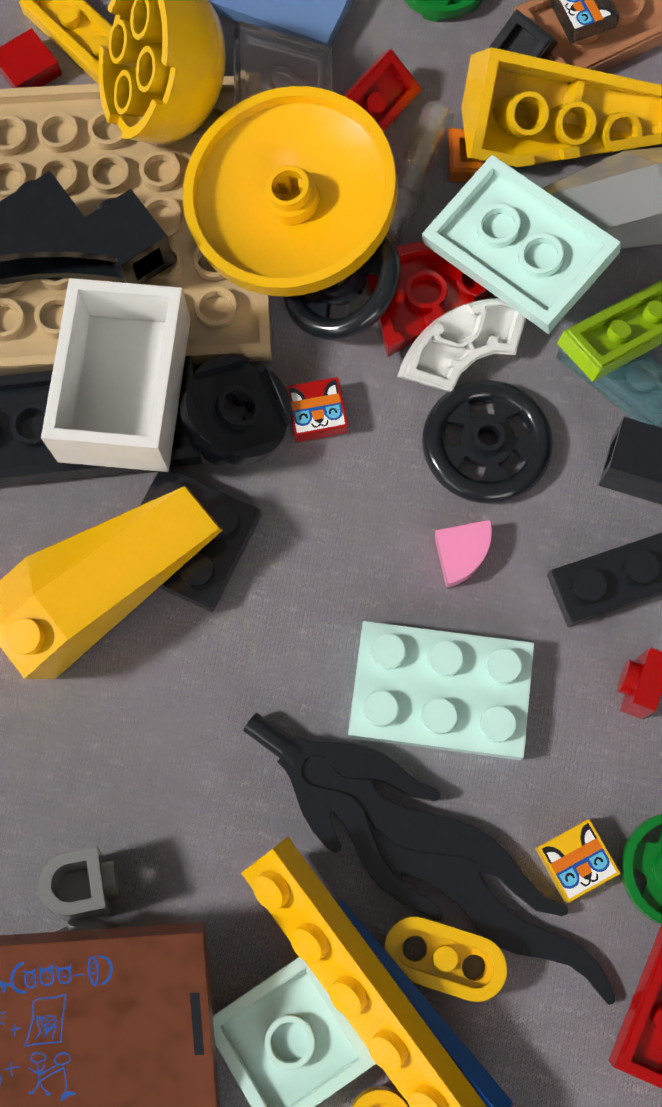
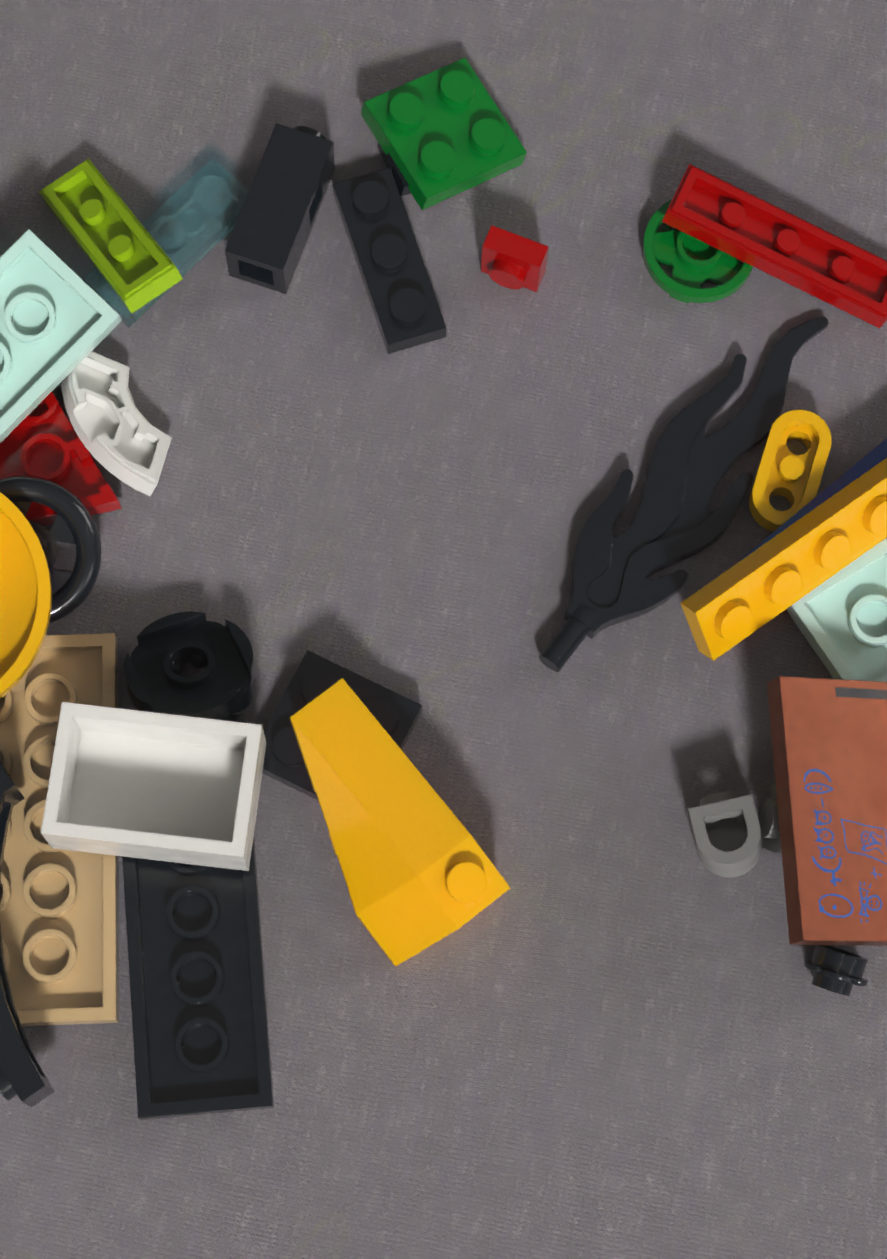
camera: 95 degrees left, 0 degrees up
tile [285,377,348,443] -> none
light aqua plate [348,621,534,760] -> none
black plate [422,380,553,504] -> none
bright pink tile [434,520,492,588] -> none
tile [535,819,621,903] -> none

